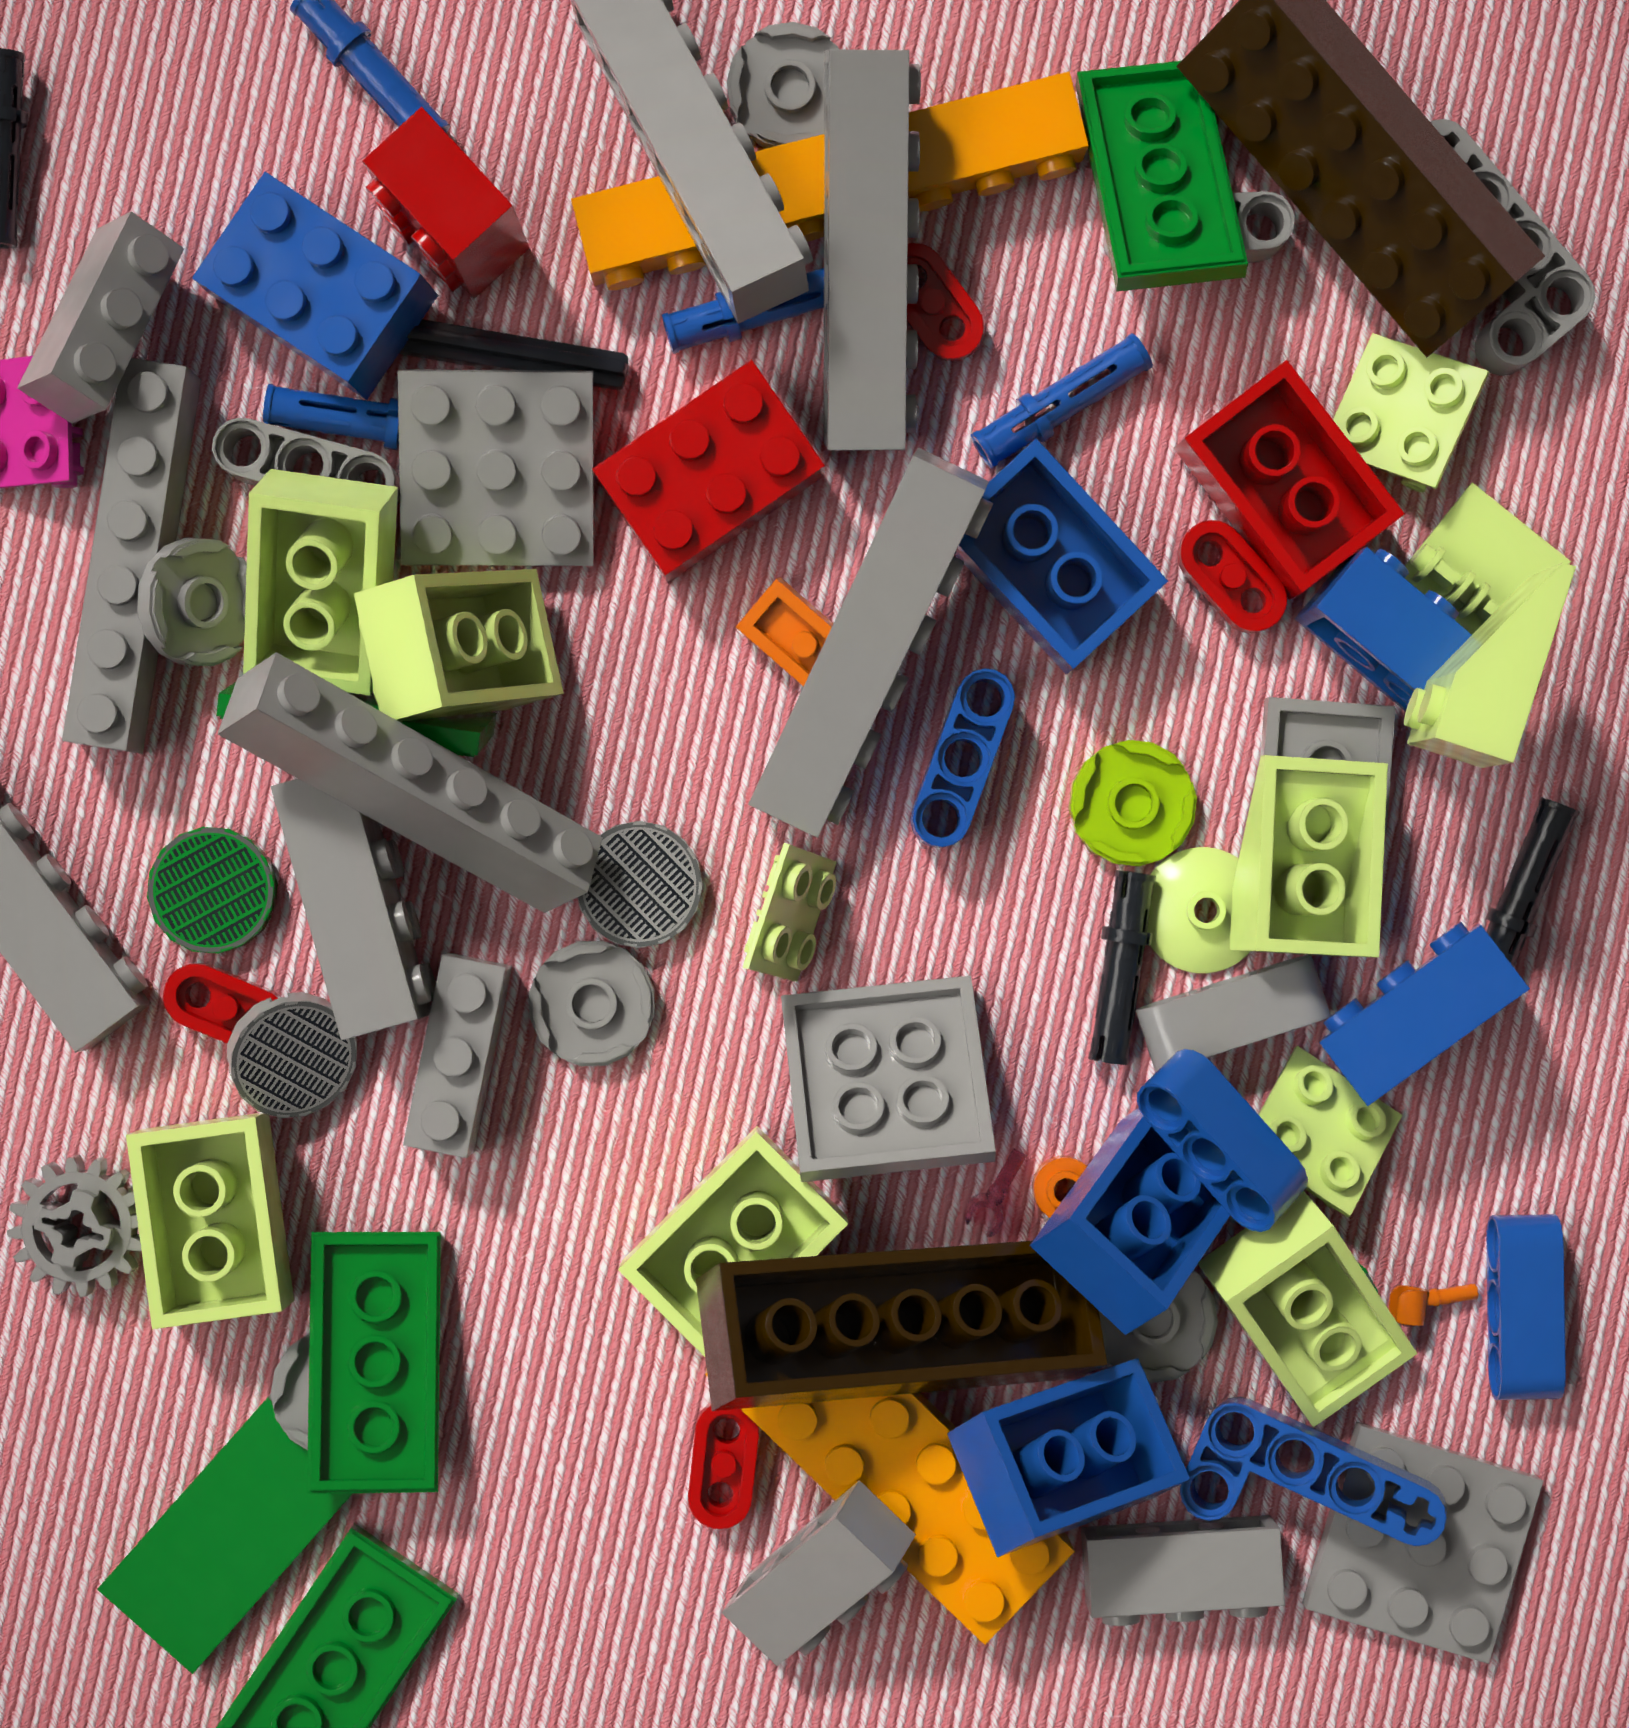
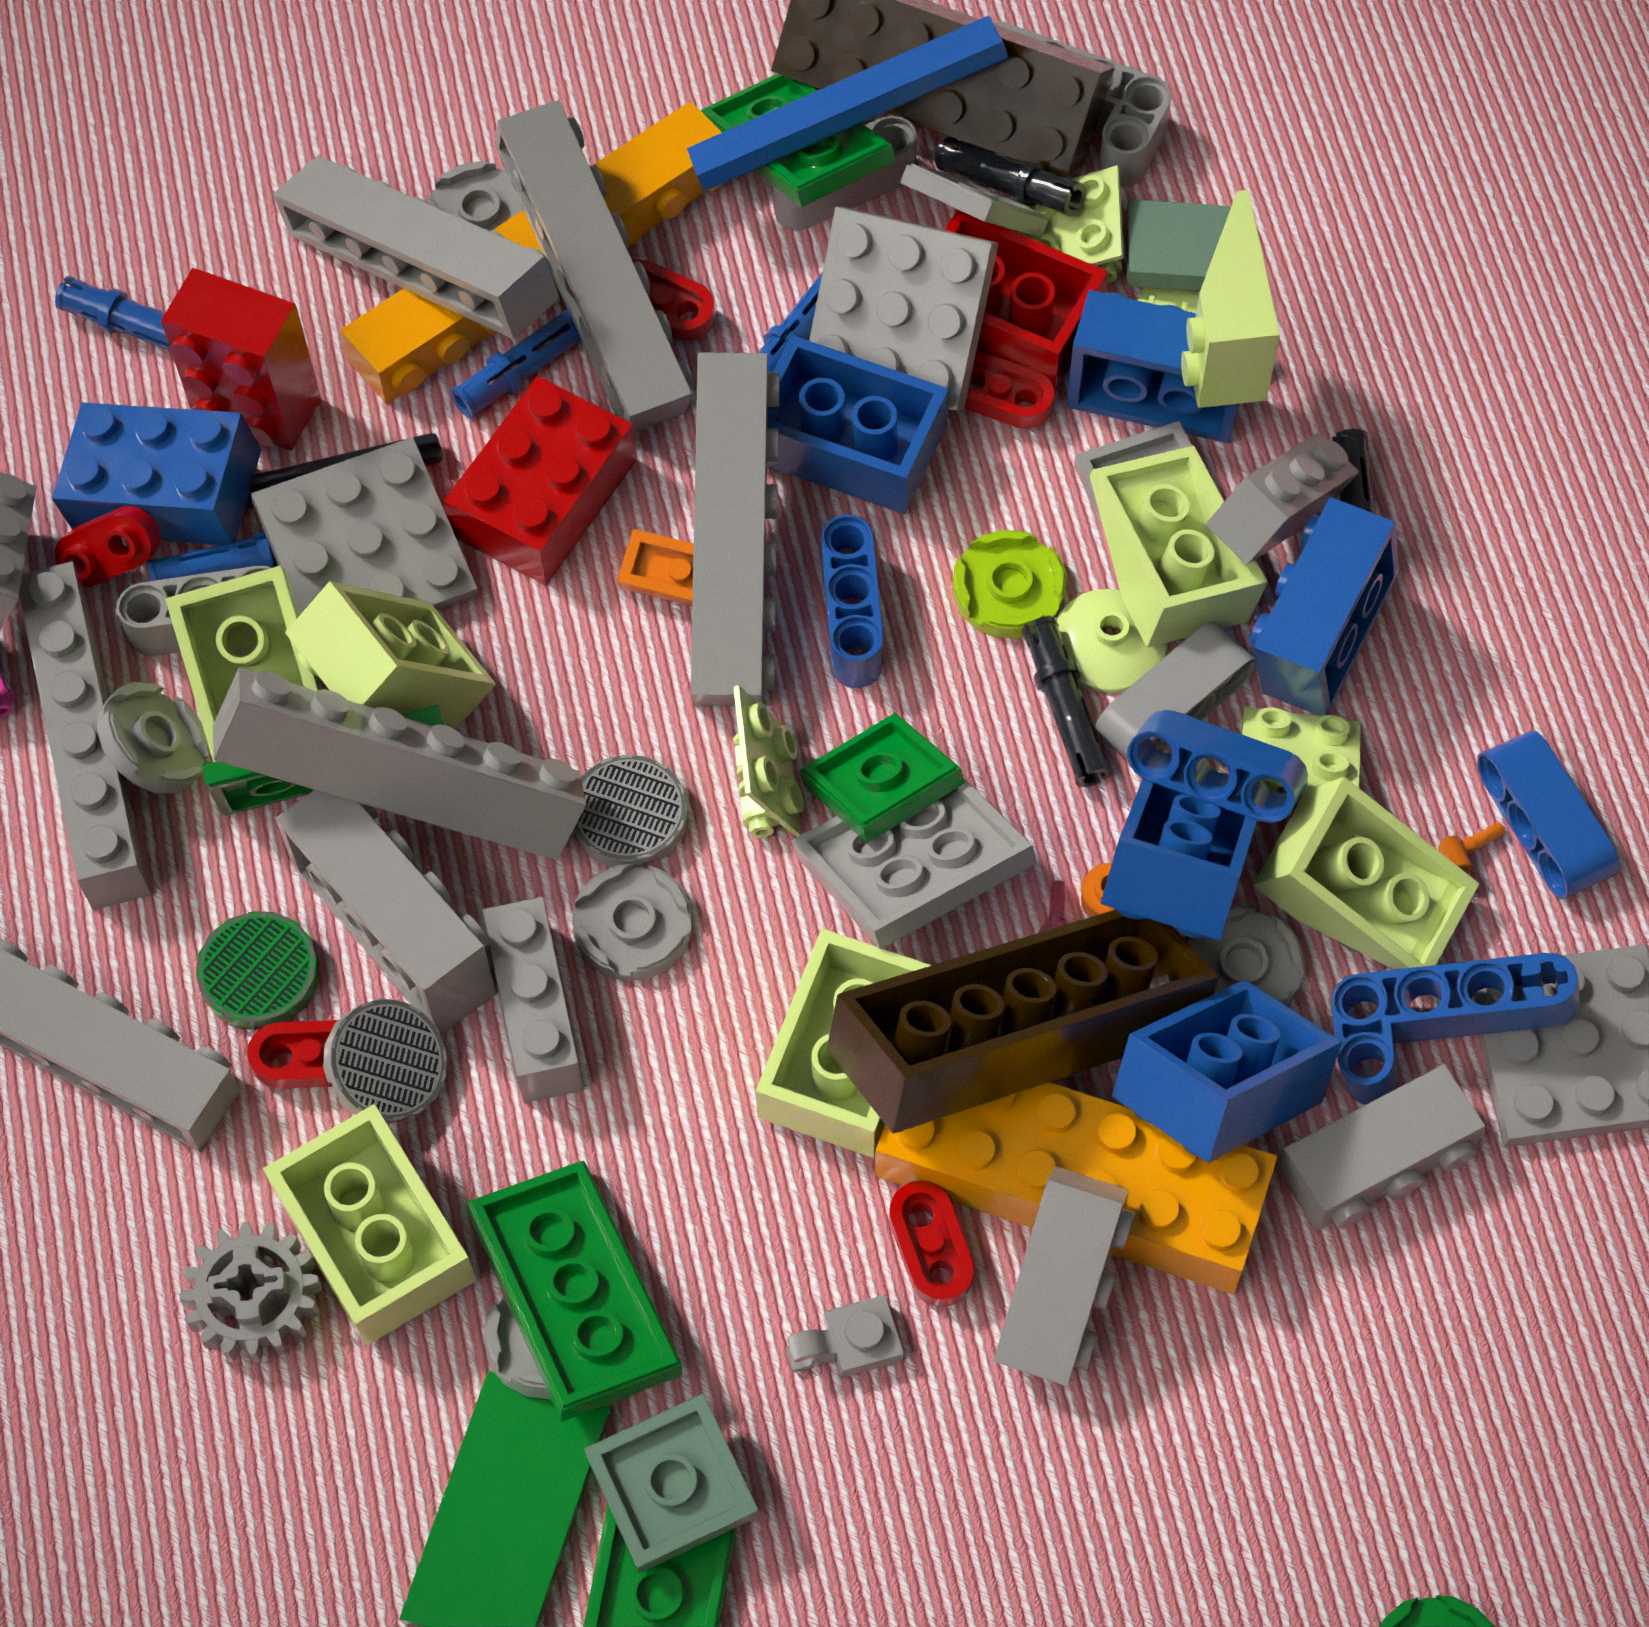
camera: 25 degrees left, 25 degrees down
none -> red plate [54,506,161,587]
none -> sand green plate [584,1393,759,1573]
none -> blue tile [687,15,1008,191]
none -> light grey plate [786,1295,904,1378]
none -> green tile [799,713,965,843]
none -> light grey plate [809,207,999,411]
none -> light grey tile [900,163,1049,237]
none -> black pin [935,136,1086,217]
none -> sand green tile [1126,199,1231,291]
none -> light grey brick [1205,432,1359,565]

